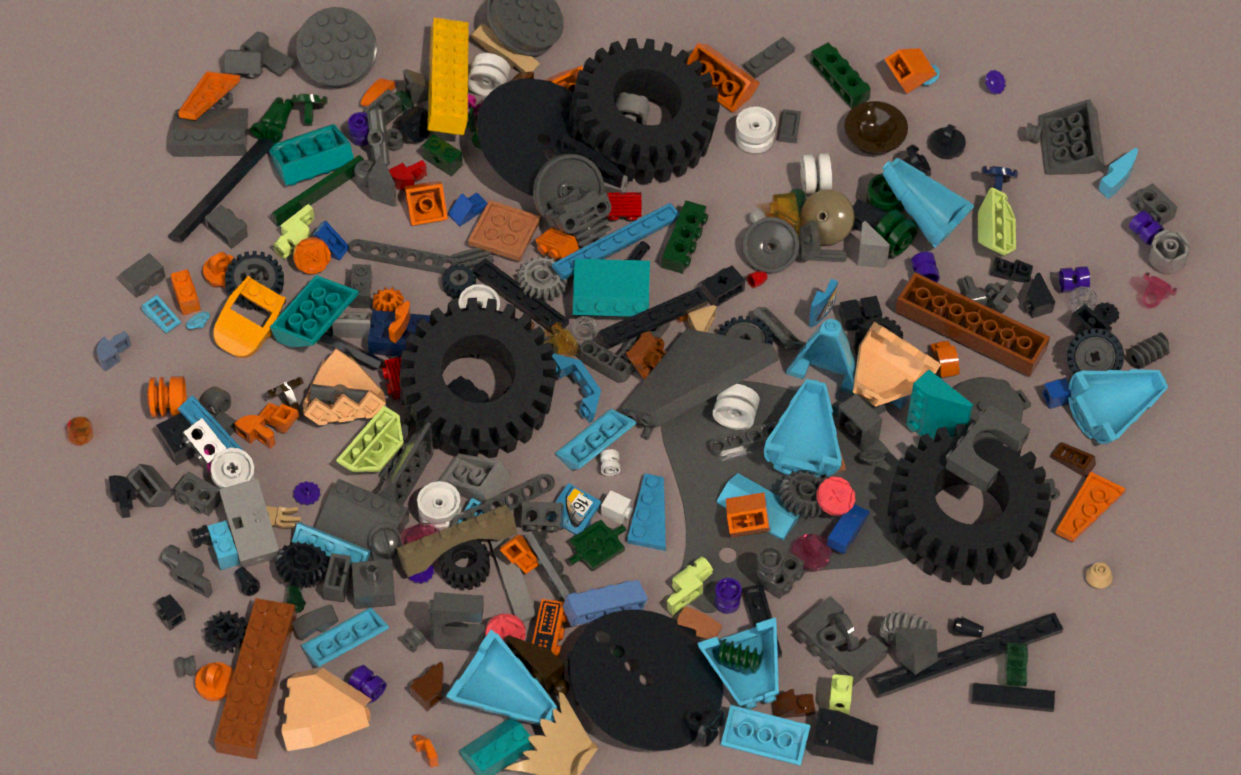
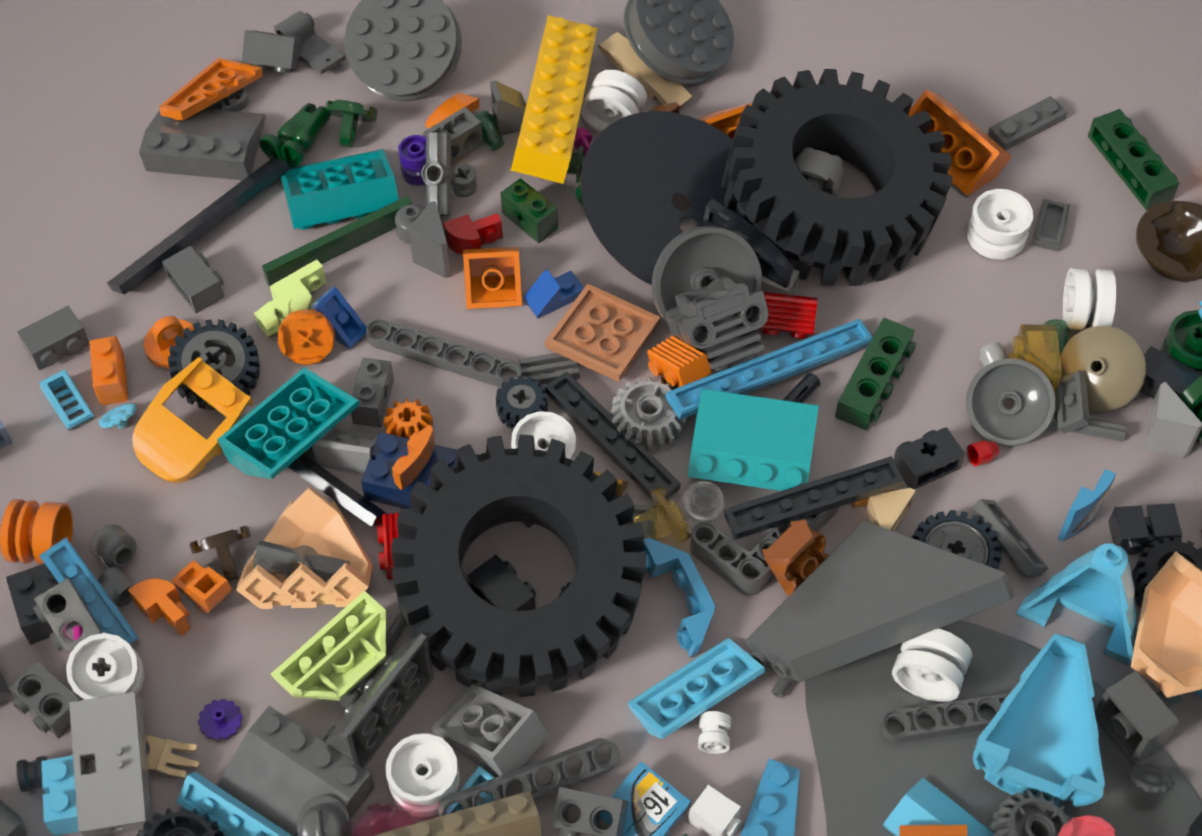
camera: 10 degrees right, 0 degrees up
black tile [396,106,430,143] -> none

